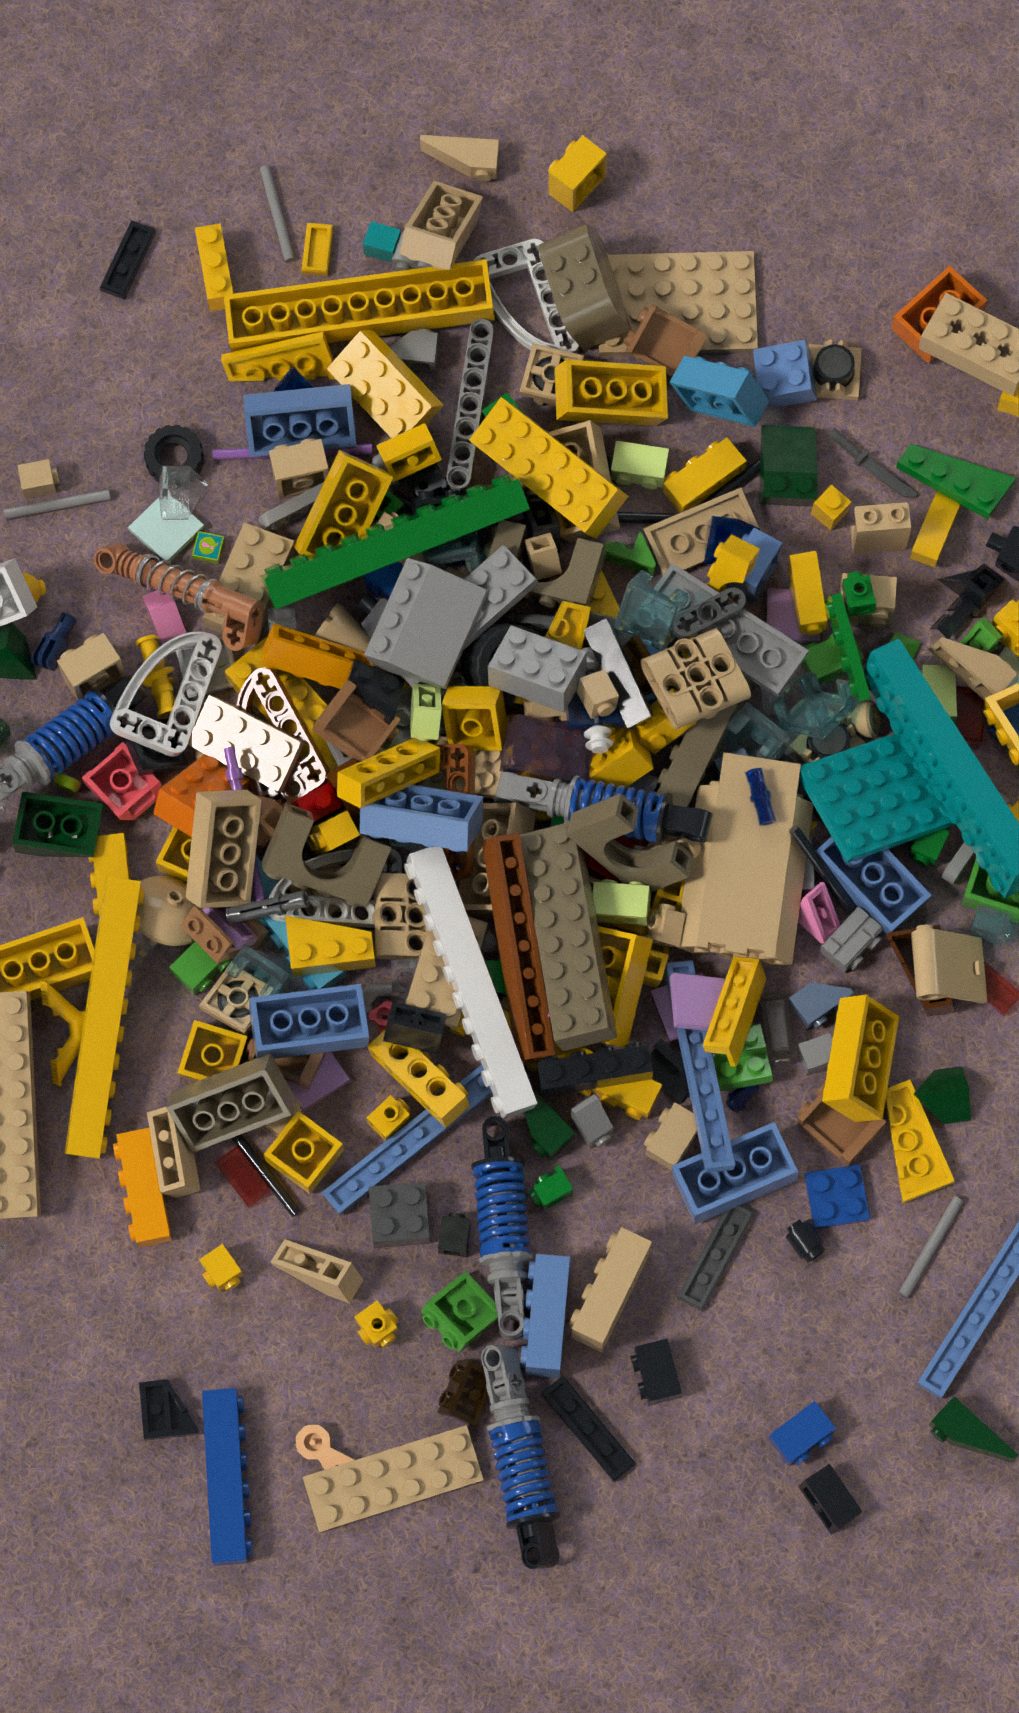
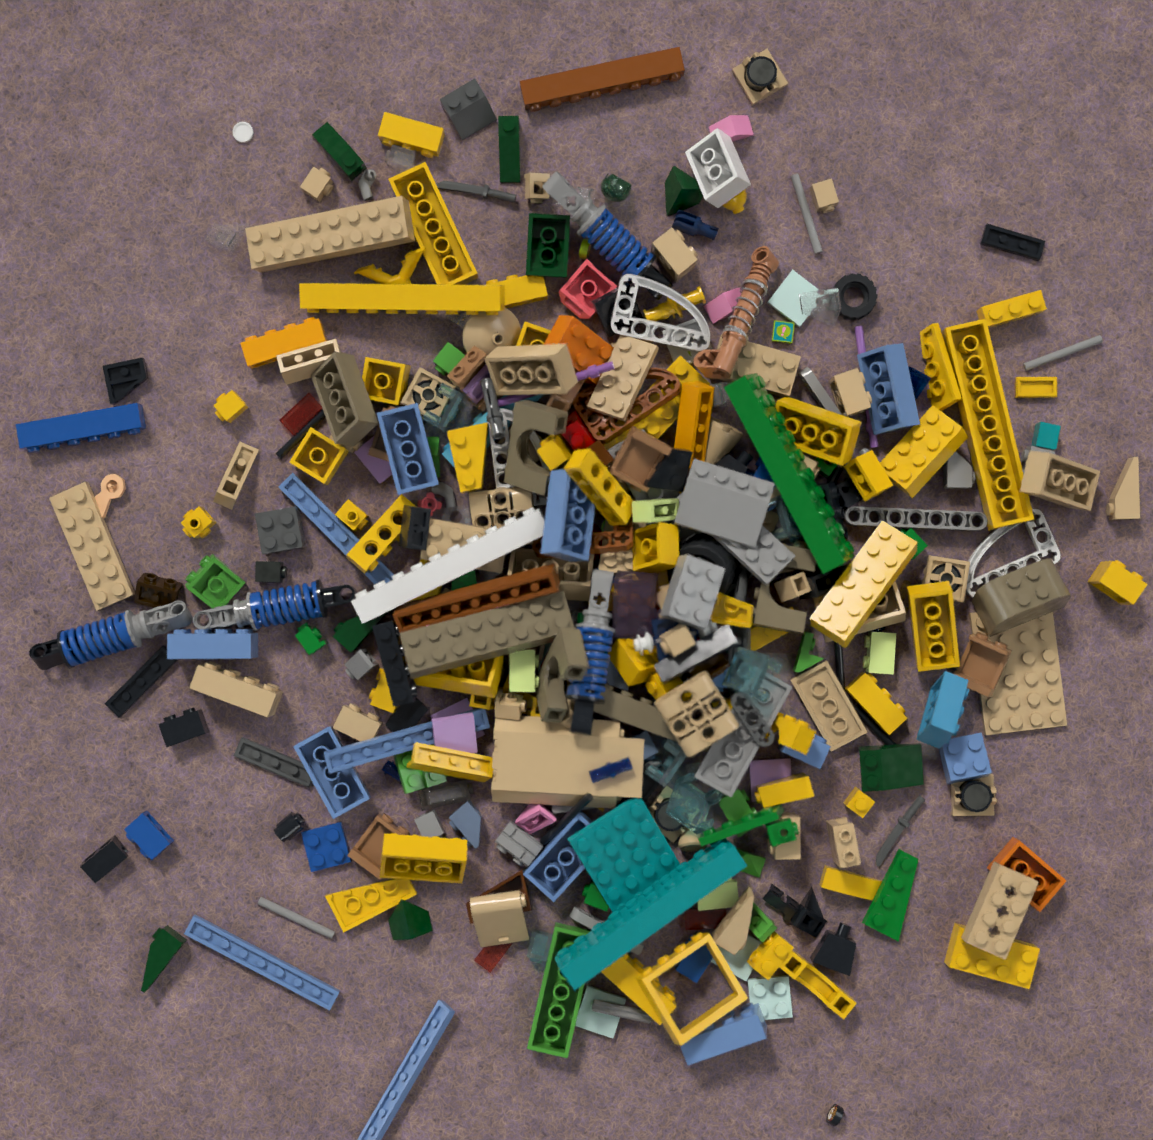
camera: 85 degrees right, 15 degrees up
clear blue slope [704,516,760,564] -> none

